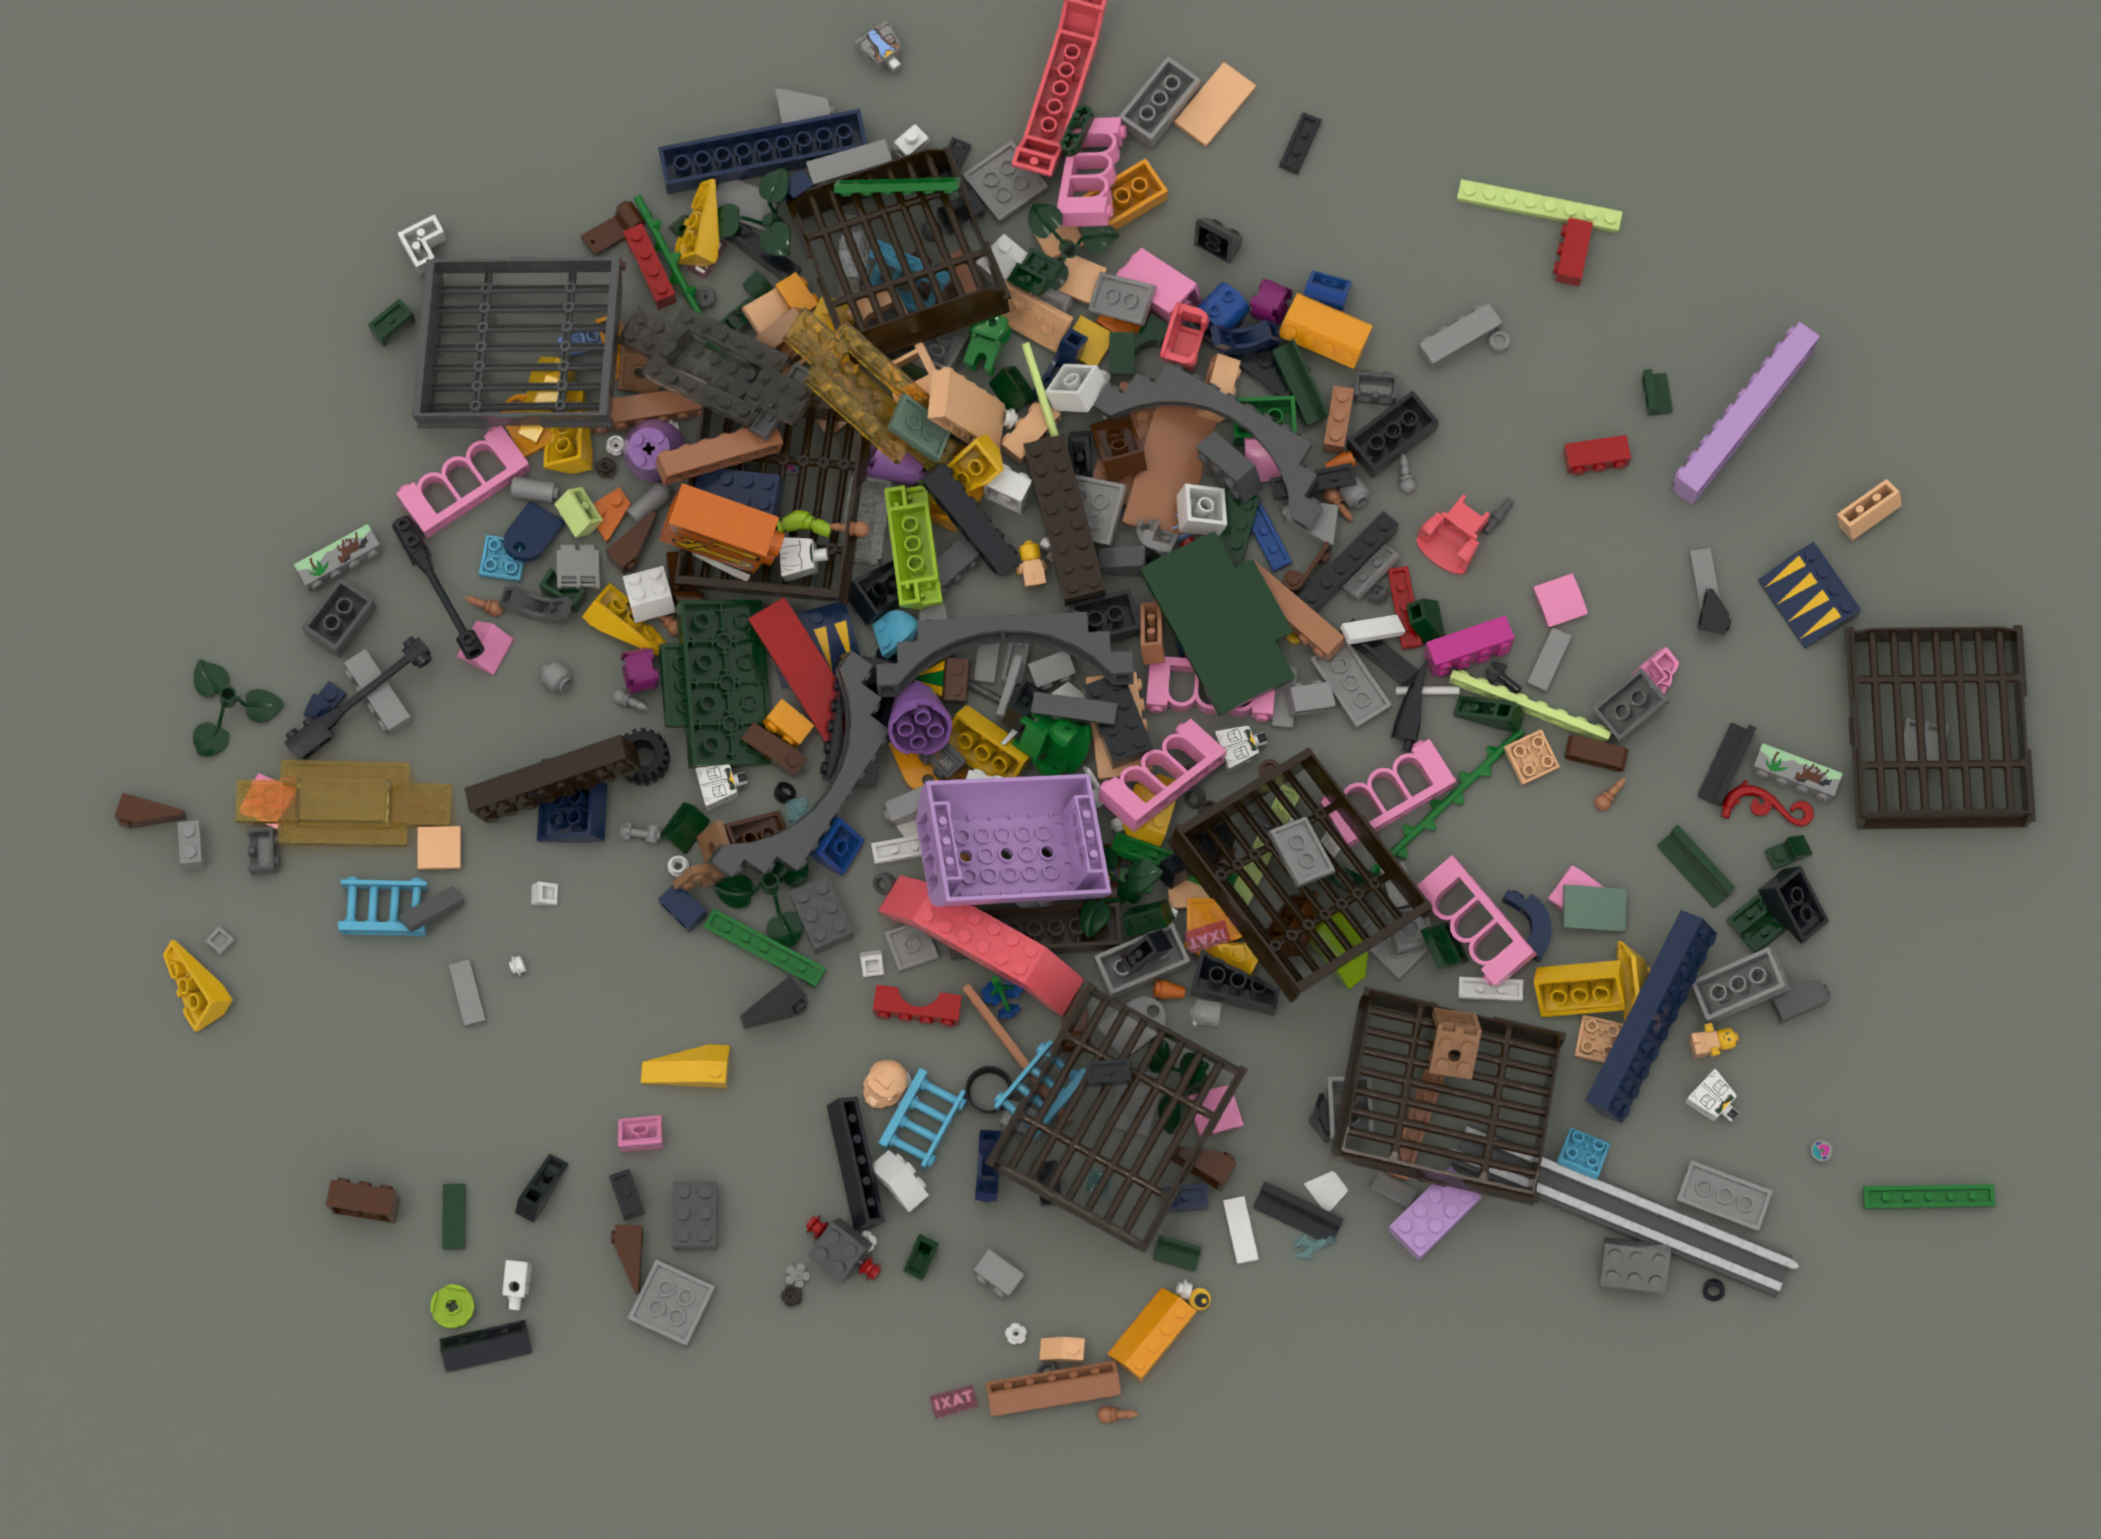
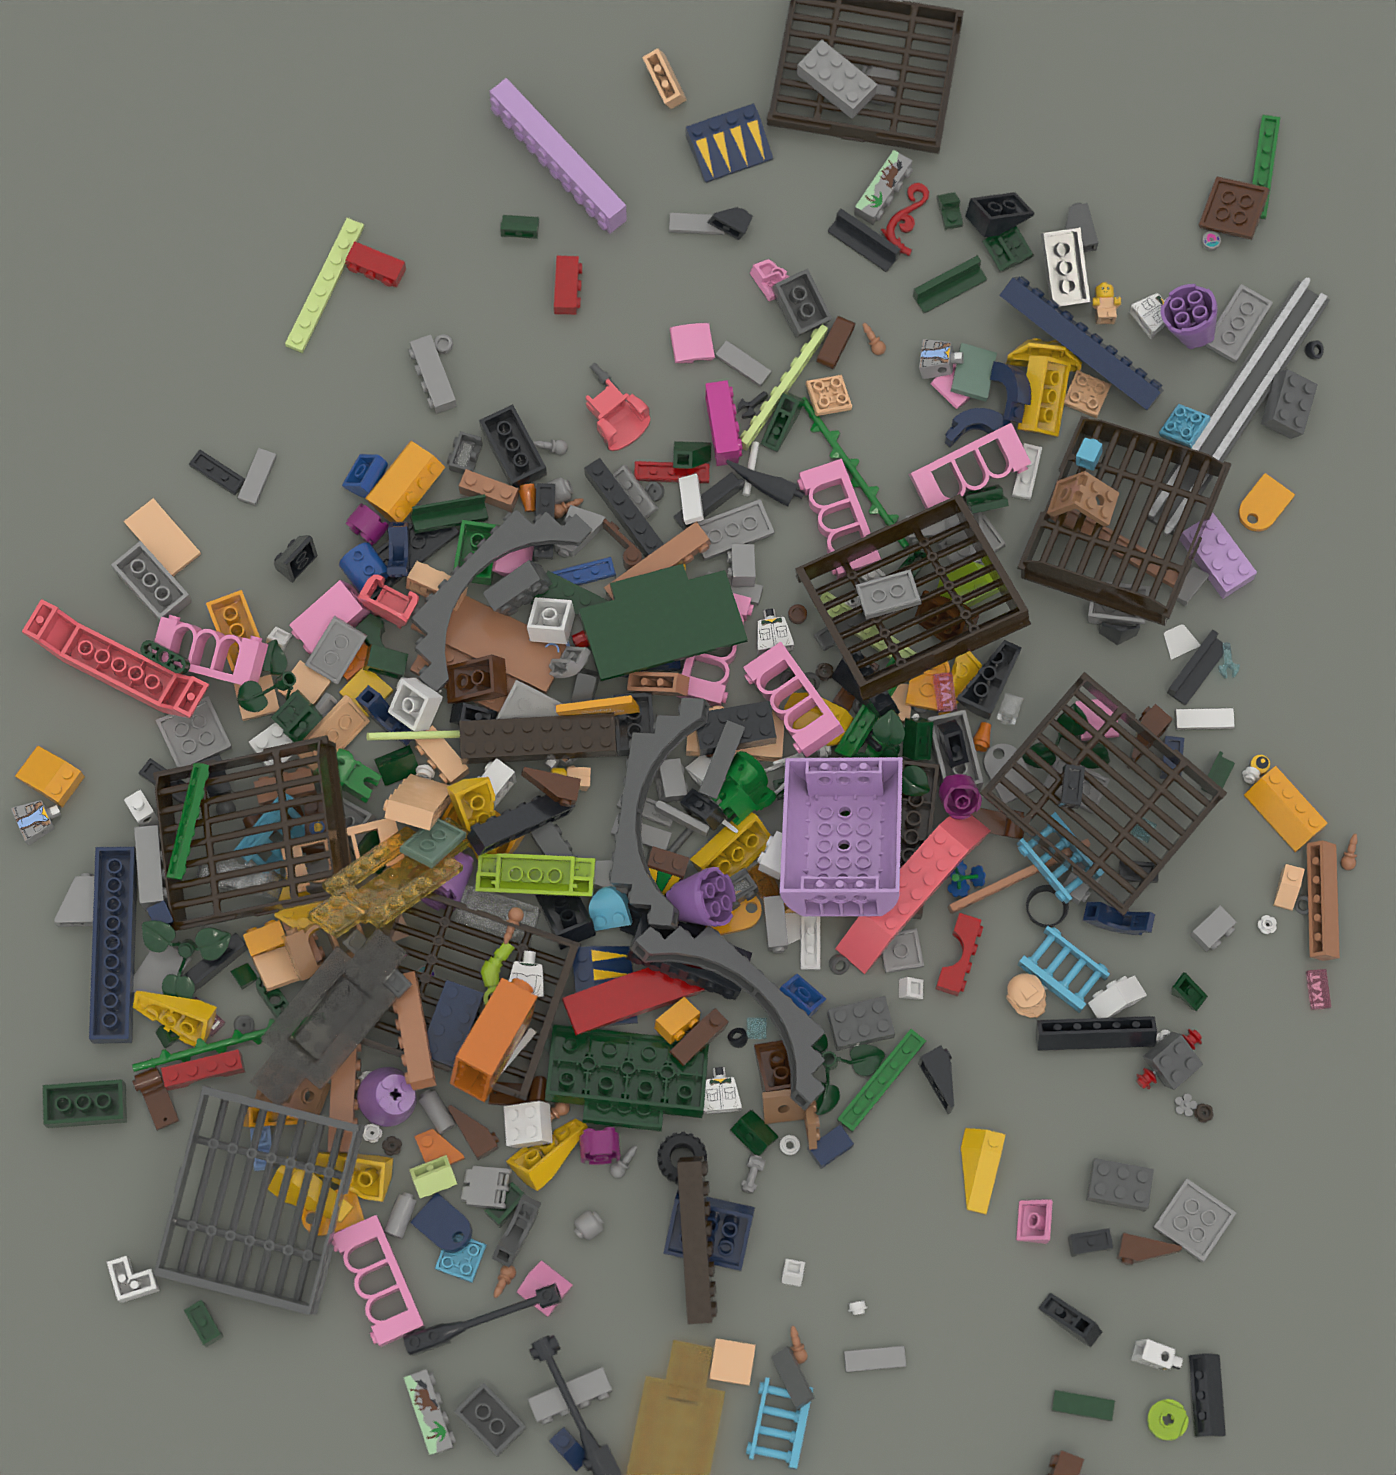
camera: 80 degrees left, 0 degrees up
none -> light orange slope [15,746,85,808]
none -> dark green brick [43,1079,127,1128]
none -> light grey tile [238,448,277,506]
none -> white slope [266,627,292,652]
none -> reddish brown slope [521,767,581,807]
none -> light orange tile [556,695,640,716]
none -> nougat bar [790,1326,807,1364]
none -> light grey brick [797,40,877,119]
none -> light grey torso [919,339,964,379]
none -> magenta brick [939,774,982,819]
none -> dark blue arch [990,361,1031,423]
none -> medium azure brick [1076,437,1103,471]
none -> medium lavender cone [1161,284,1218,349]
none -> reddish brown plate [1199,176,1270,240]
none -> light orange tile [1238,473,1295,532]

